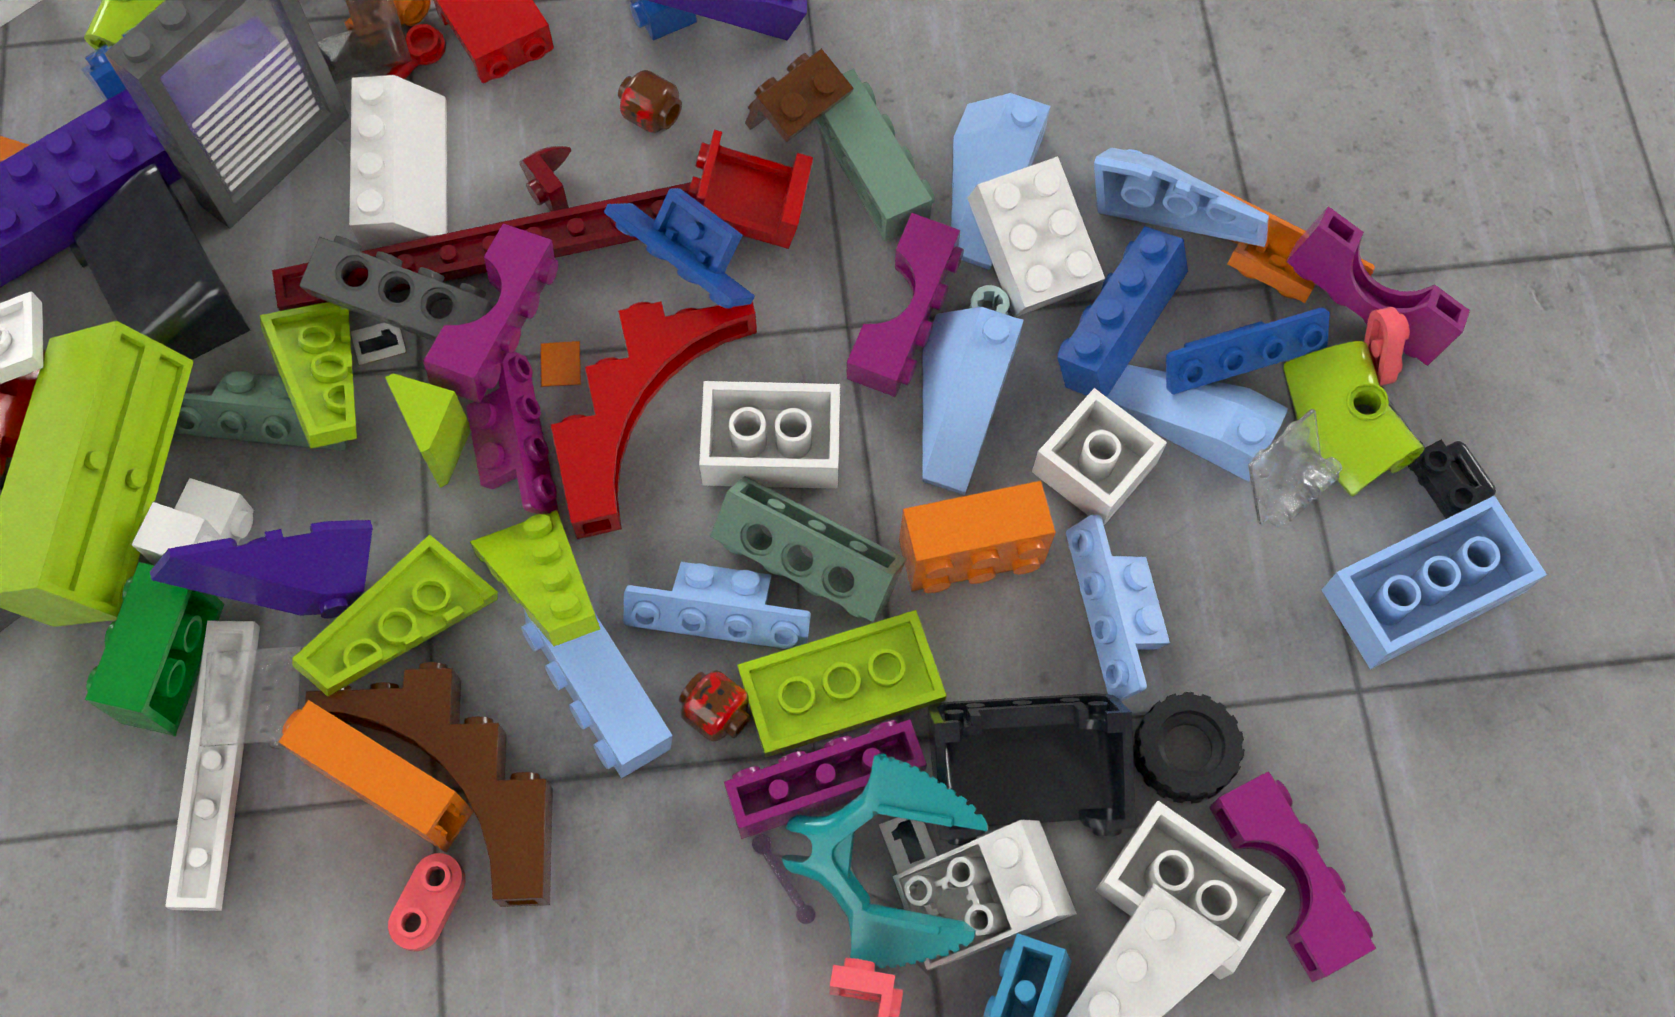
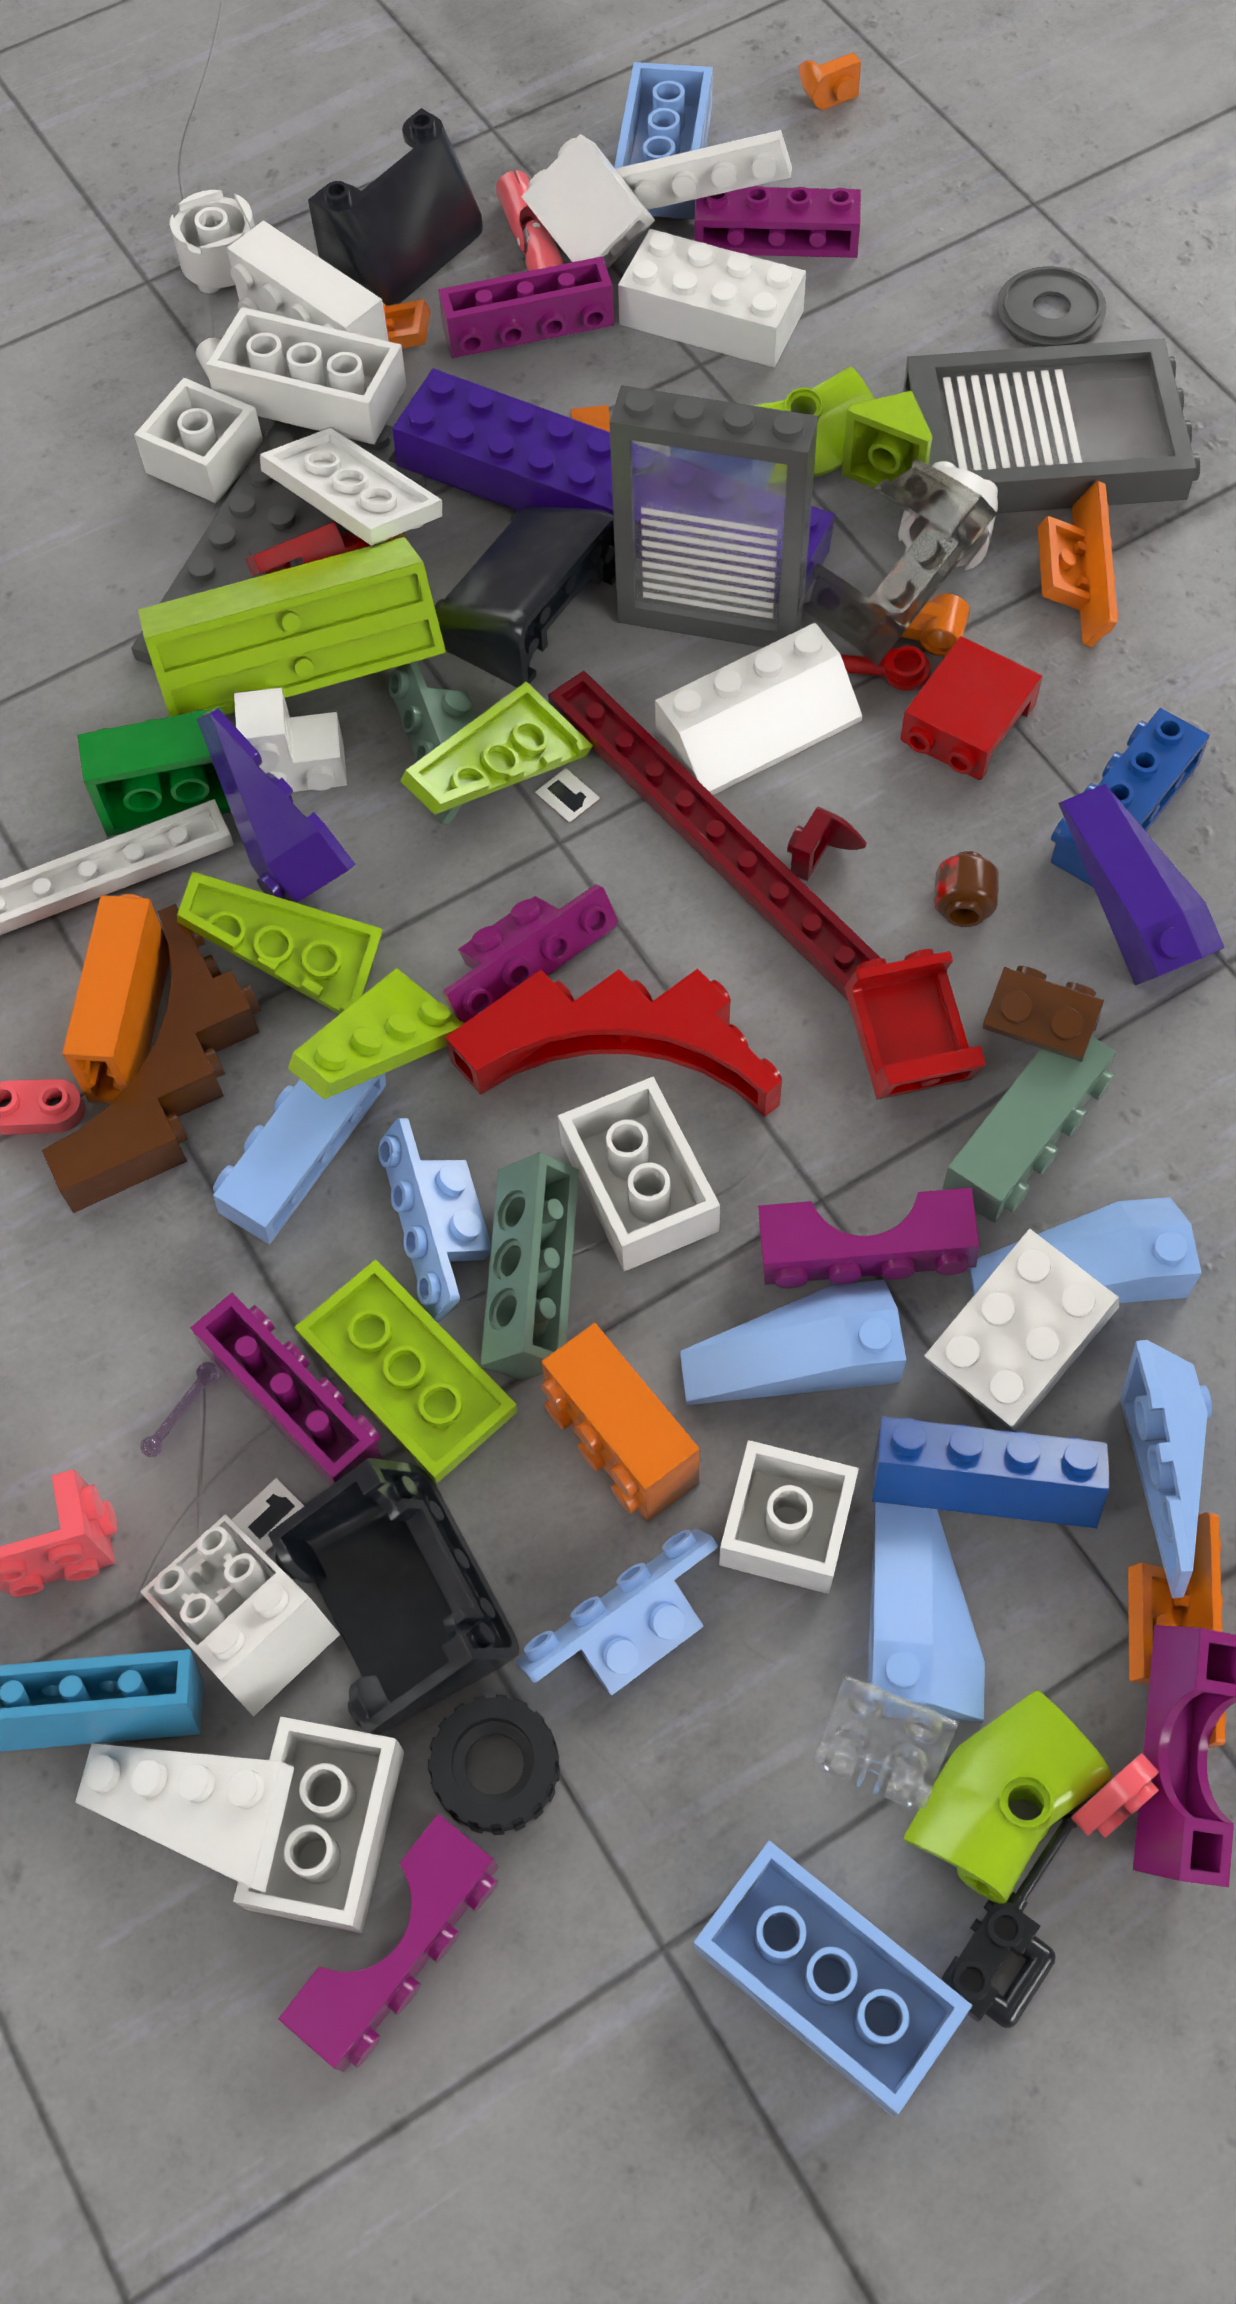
camera: 70 degrees right, 5 degrees down
clear hinge [200,646,303,749] -> none
dark grey brick [299,236,493,341] -> none
lime slope [385,373,471,488] -> none
magenta arch [423,224,558,403] -> none
orange sticker [541,341,581,387] -> none
blue bracket [604,188,755,308] -> none
reddish brown head [679,670,751,742] -> none
teal piece [782,754,988,968] -> none
light aqua bush [969,285,1010,315] -> none
blue bracket [1166,307,1330,394] -> none

